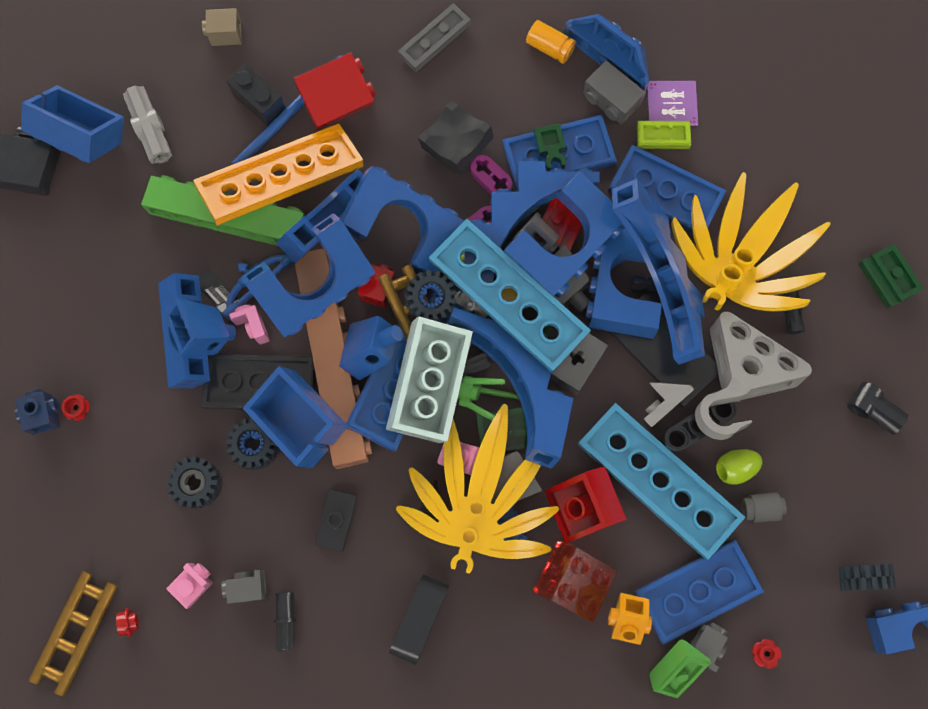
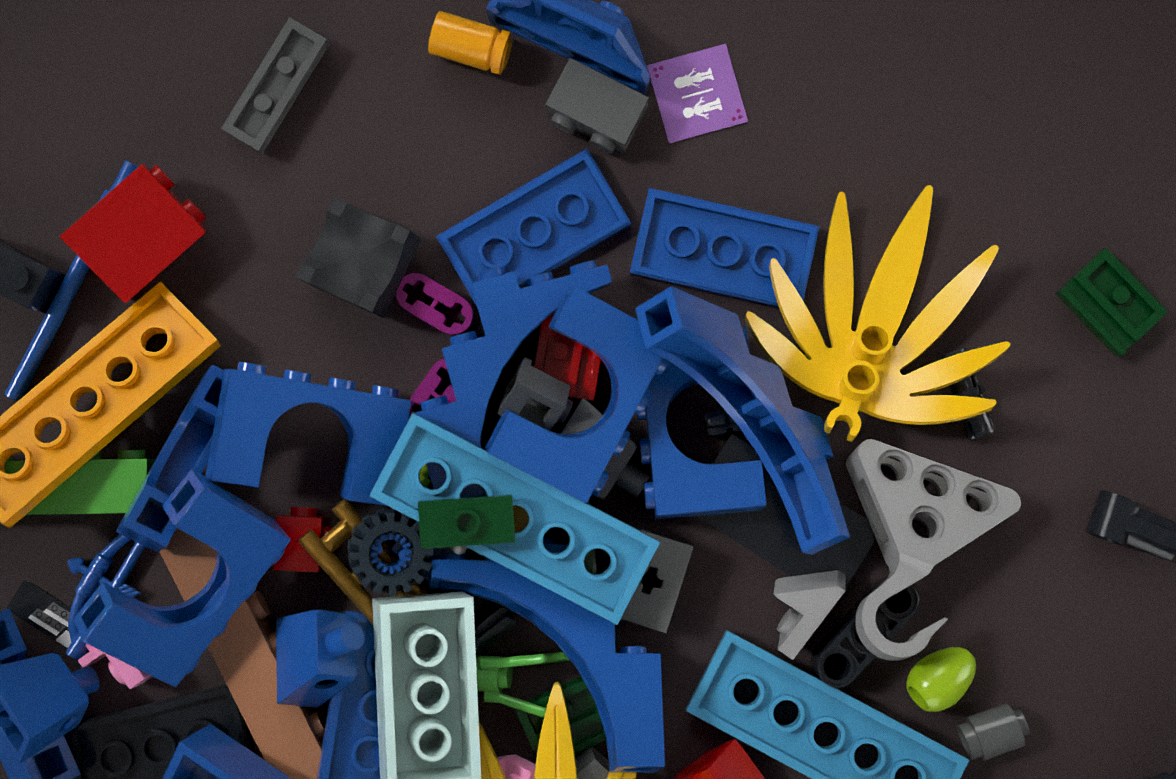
camera: 15 degrees left, 10 degrees up
dark green plate [534,123,566,172] -> none
lime plate [637,121,691,149] -> none
none -> dark green plate [418,494,515,549]

